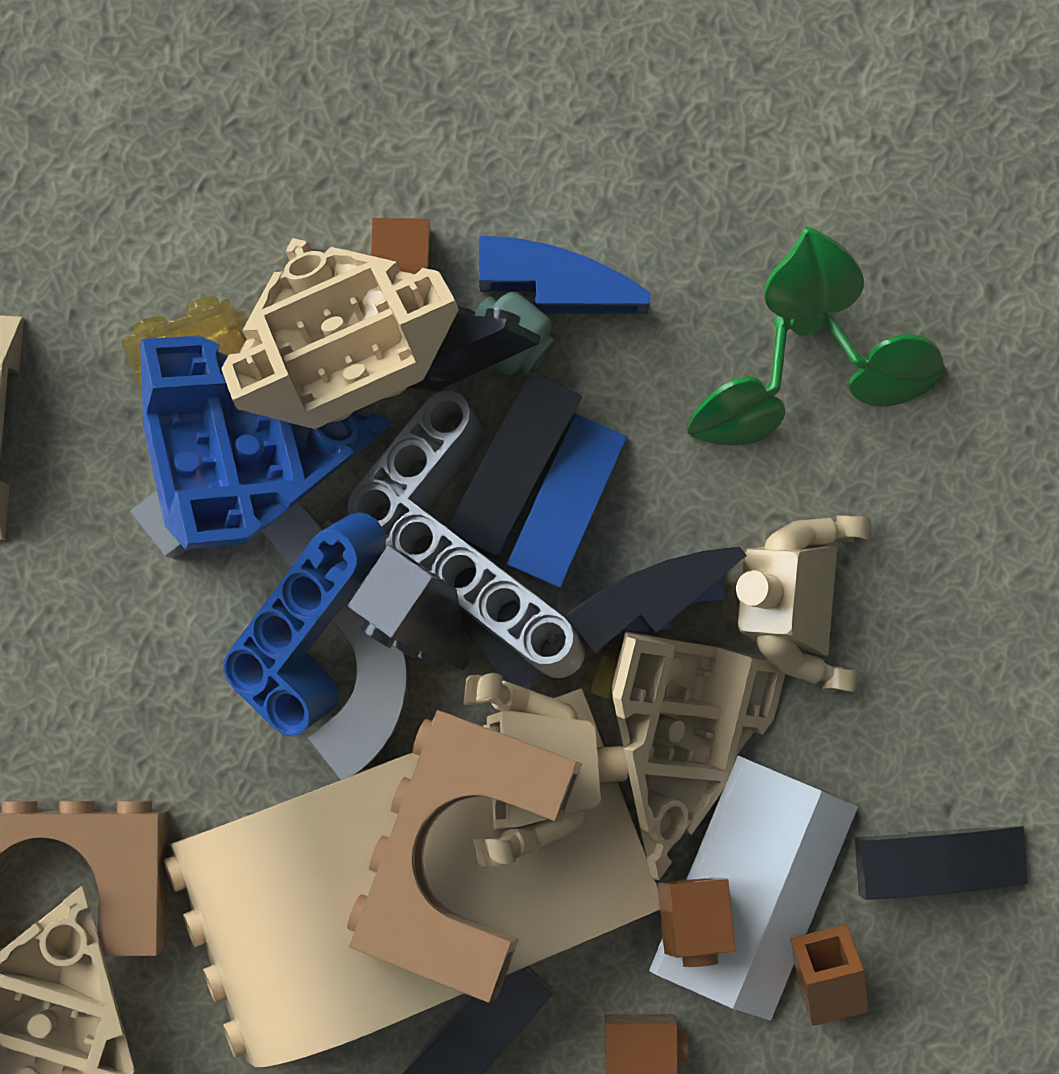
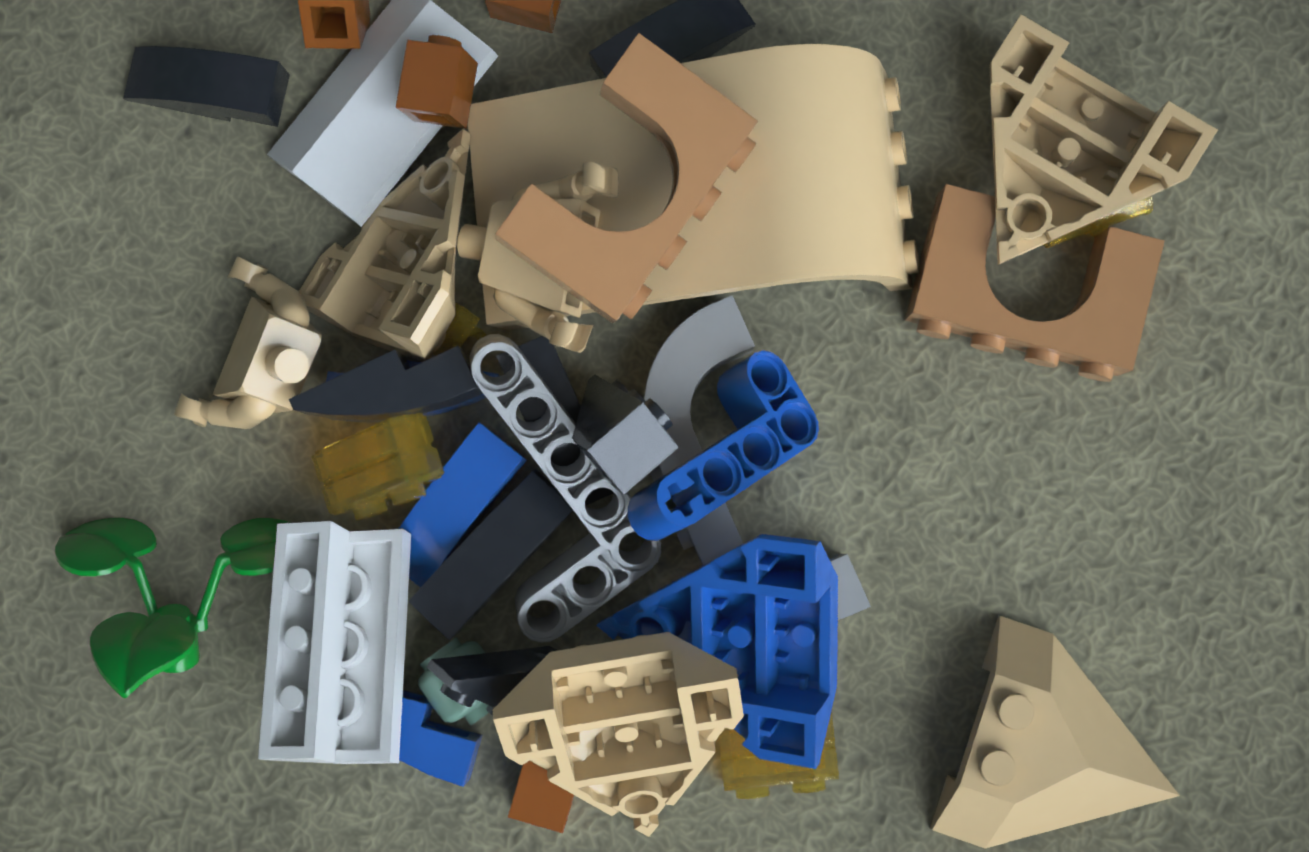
camera: 160 degrees left, 0 degrees up
none -> white slope [258,521,411,764]
none -> clear yellow brick [311,413,444,521]

